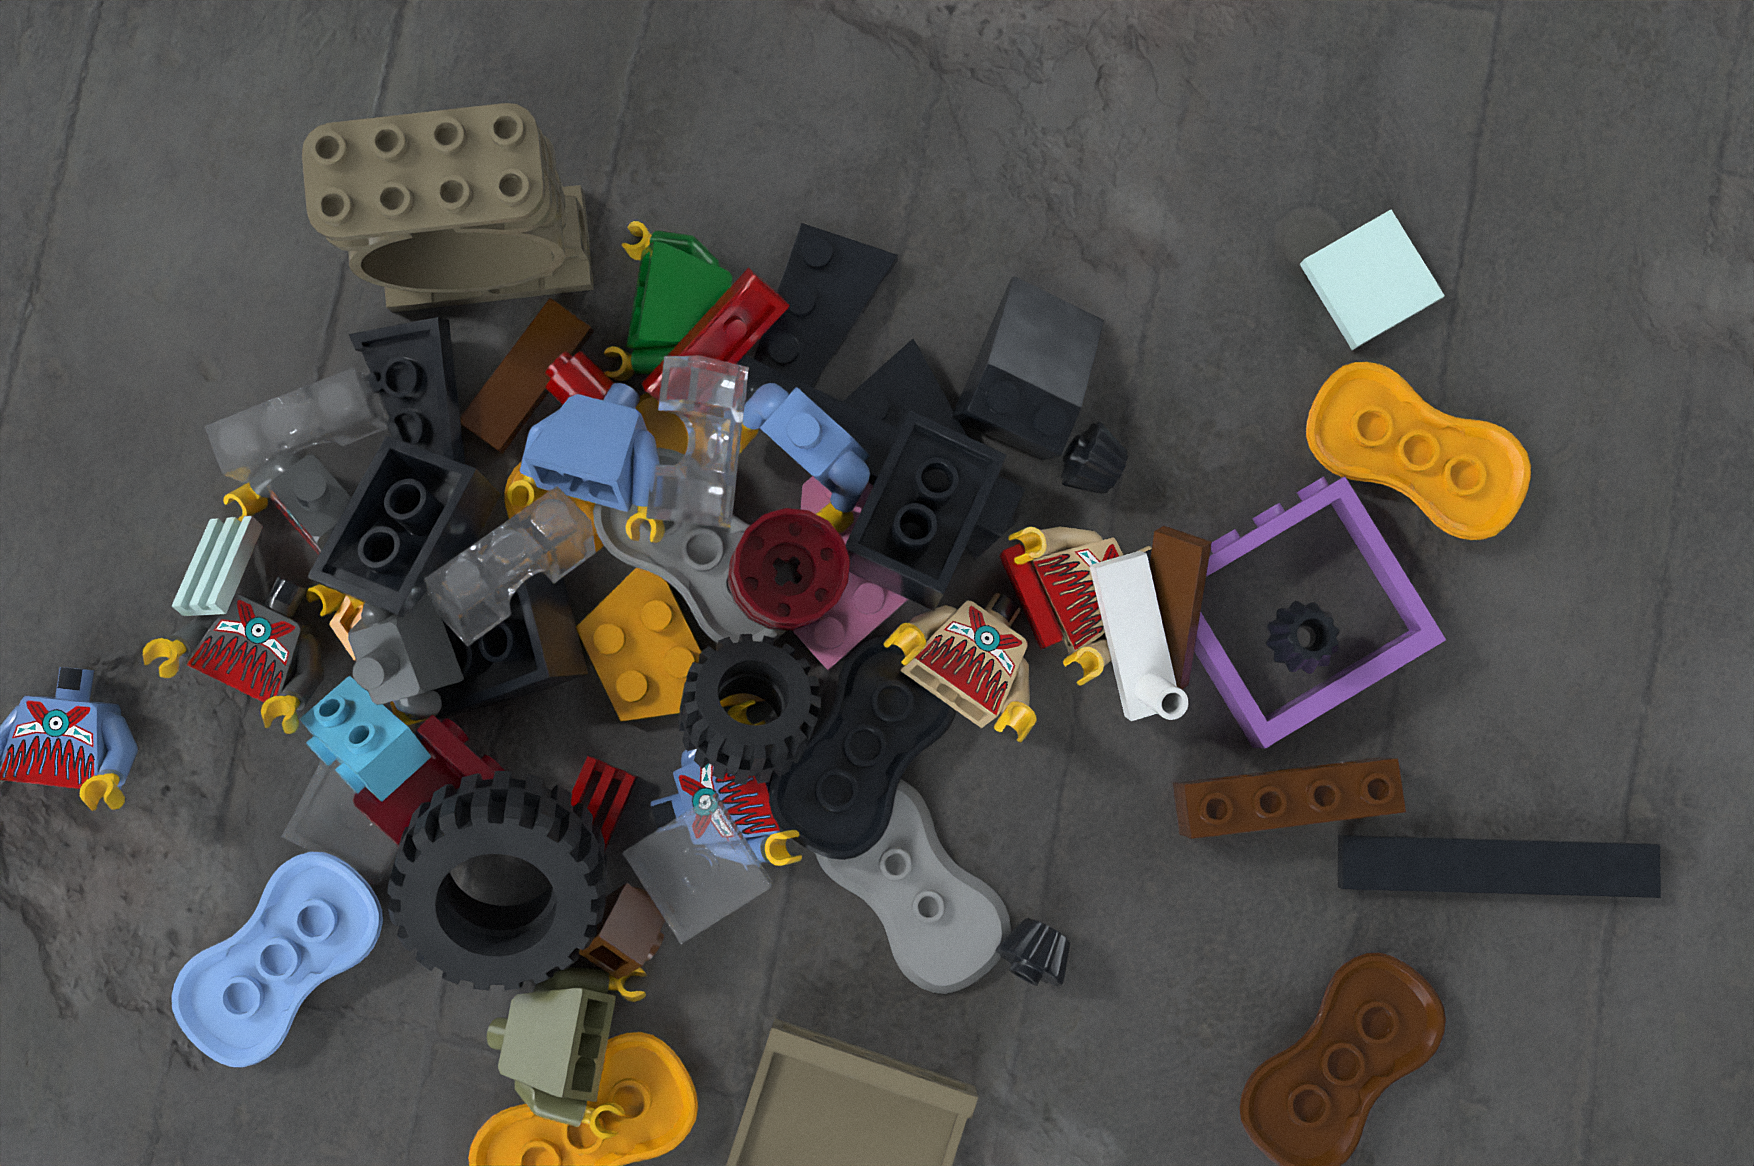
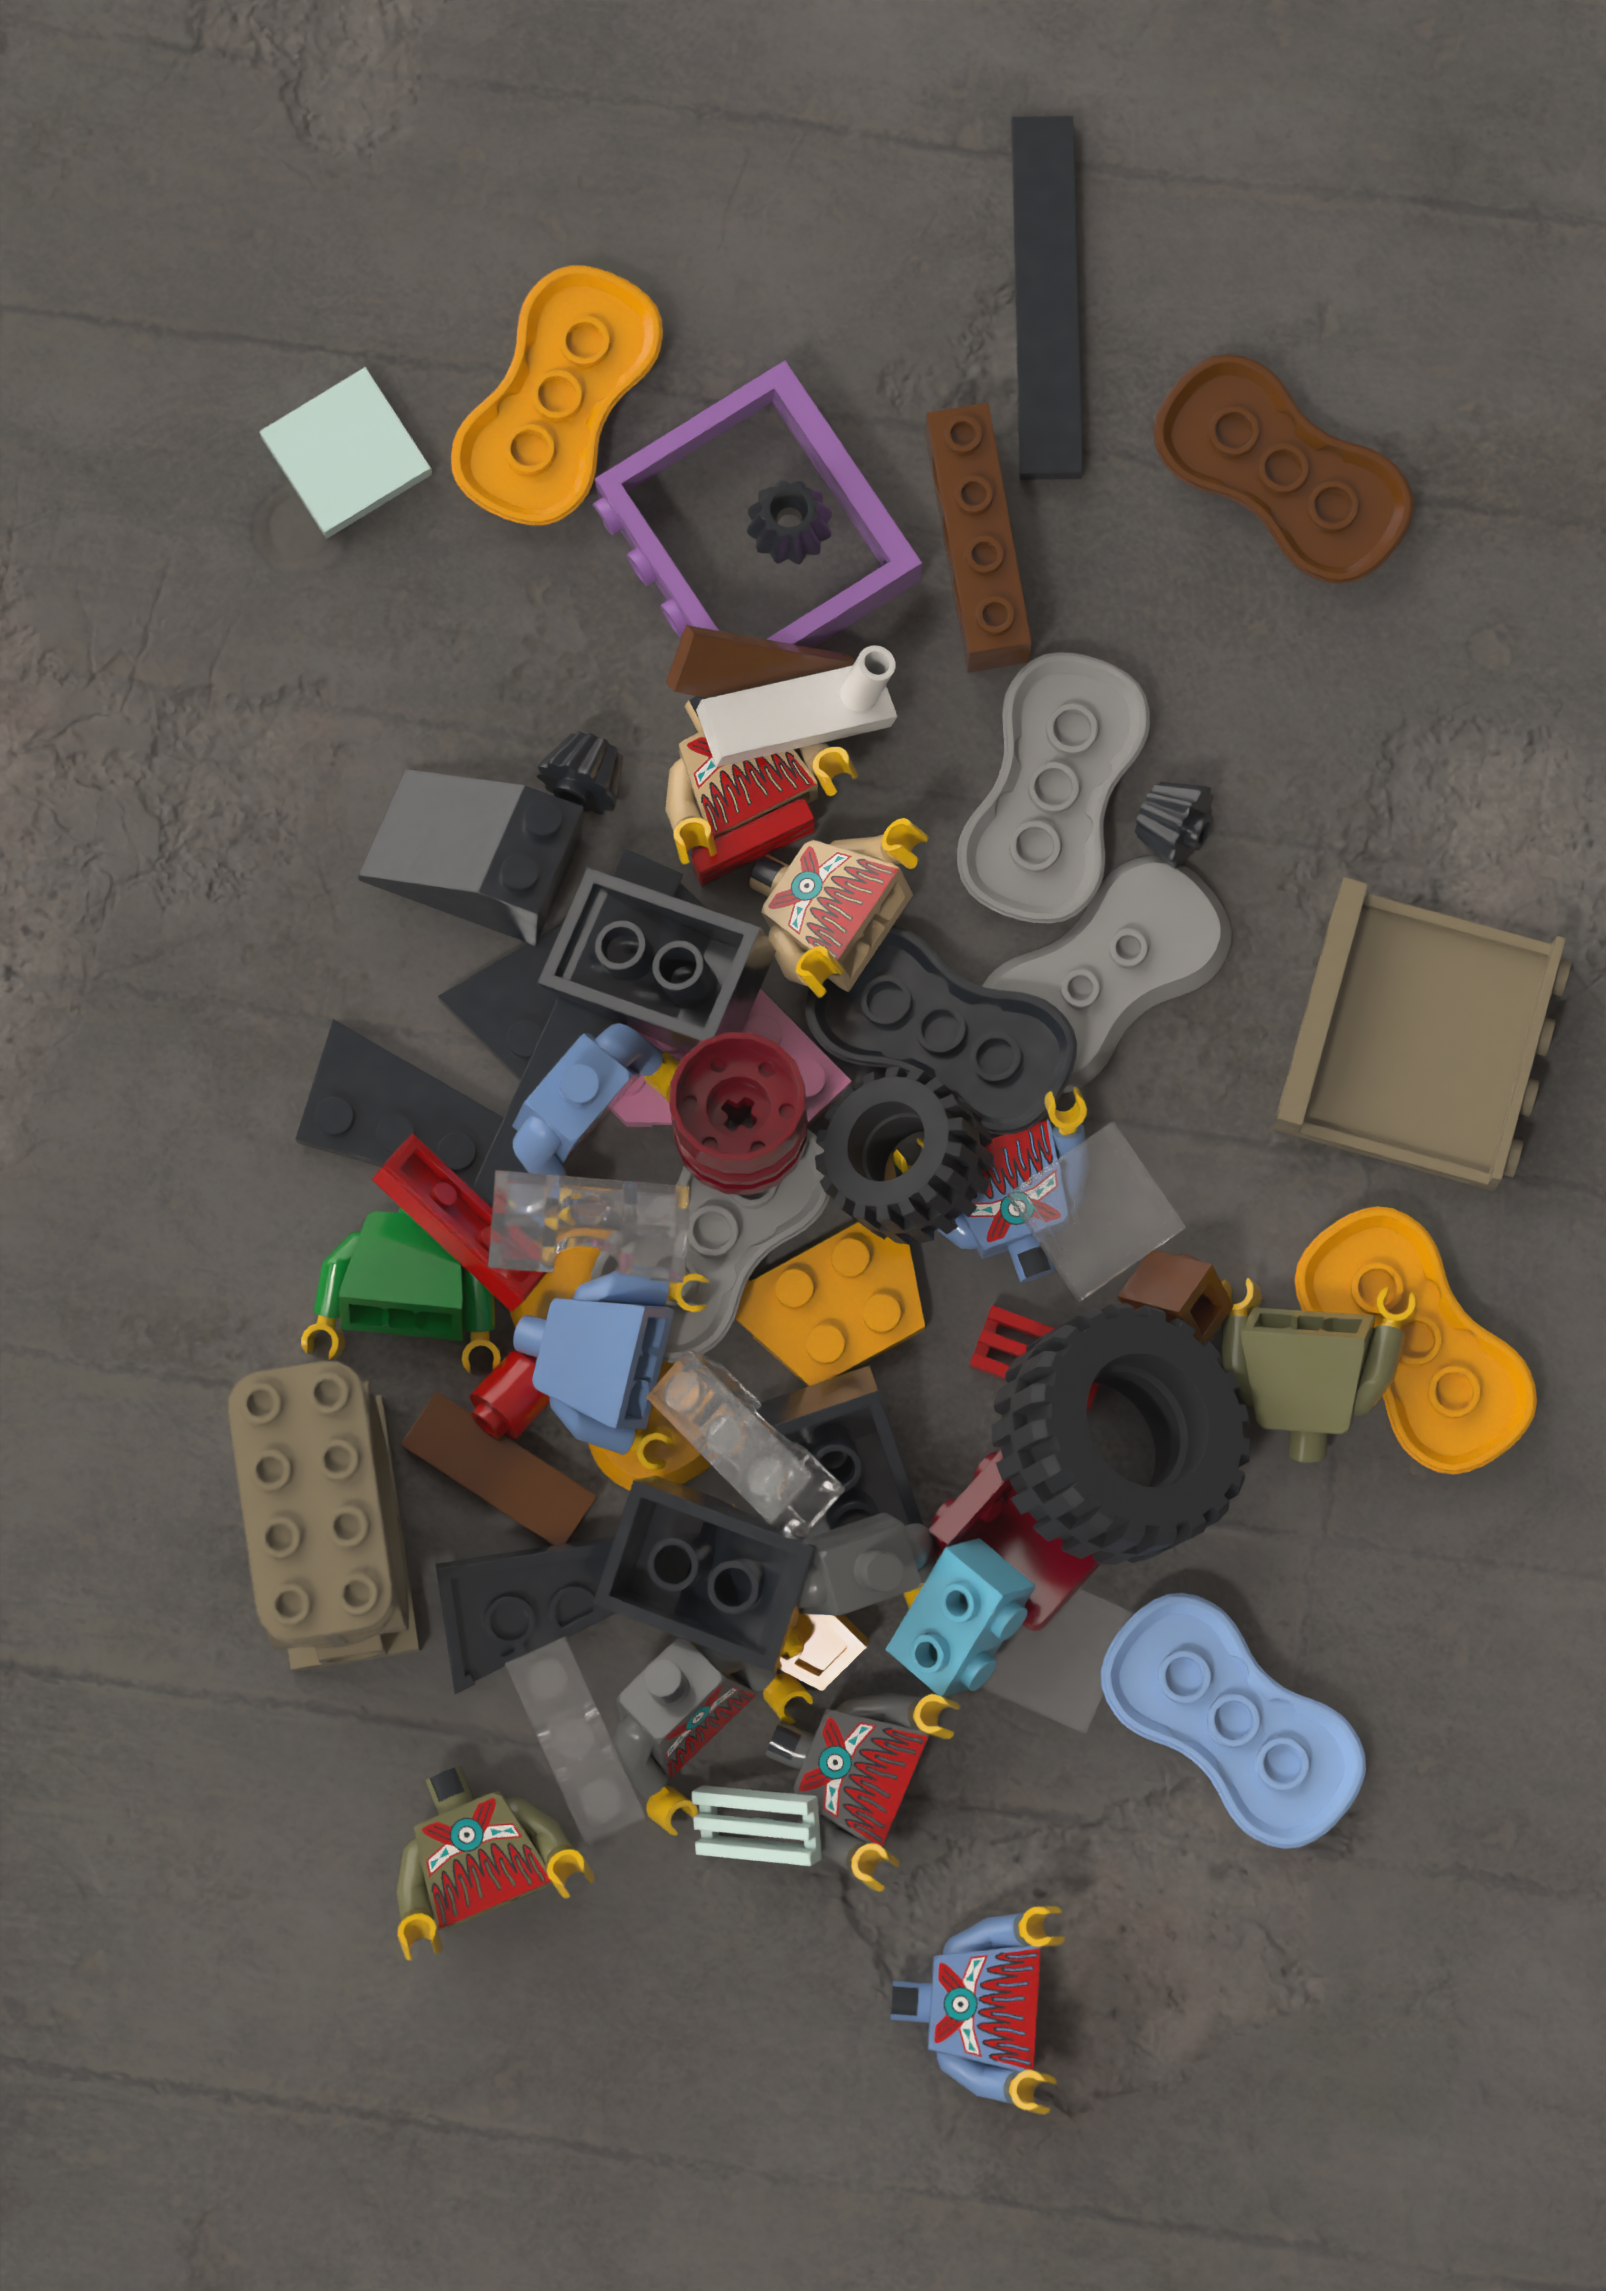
camera: 90 degrees left, 5 degrees down
none -> torso [396,1766,595,1960]
none -> light grey plate [957,652,1150,923]

